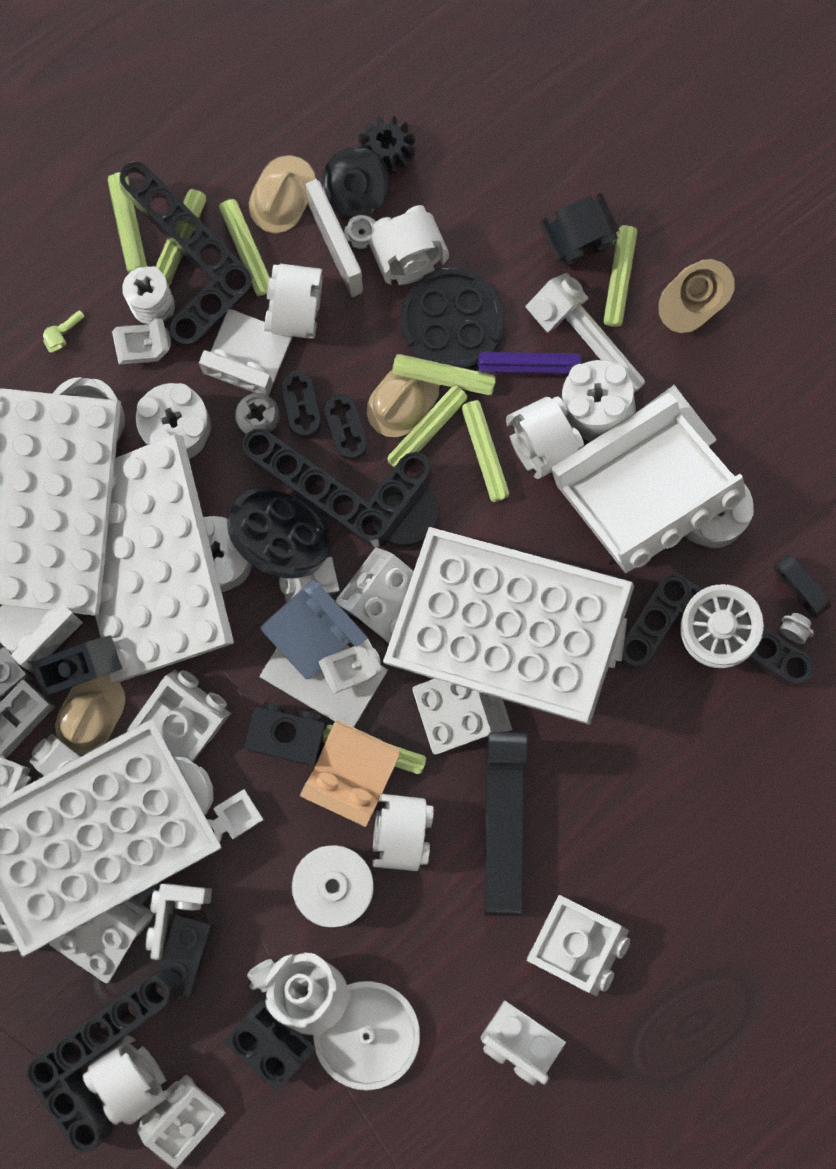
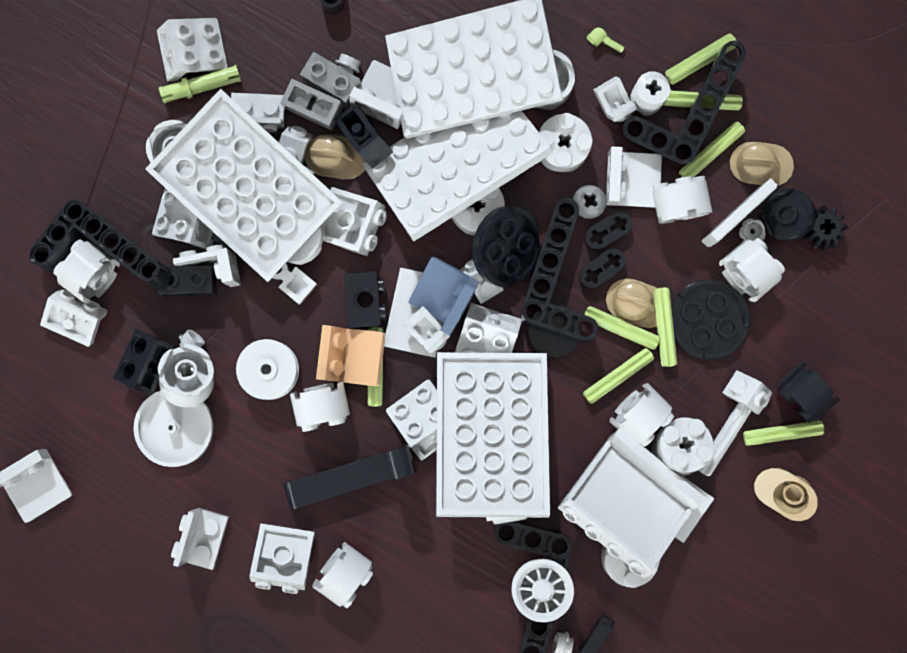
camera: 70 degrees right, 5 degrees up
dark purple axle [478,352,582,374] -> none
none -> white brick [312,542,373,608]

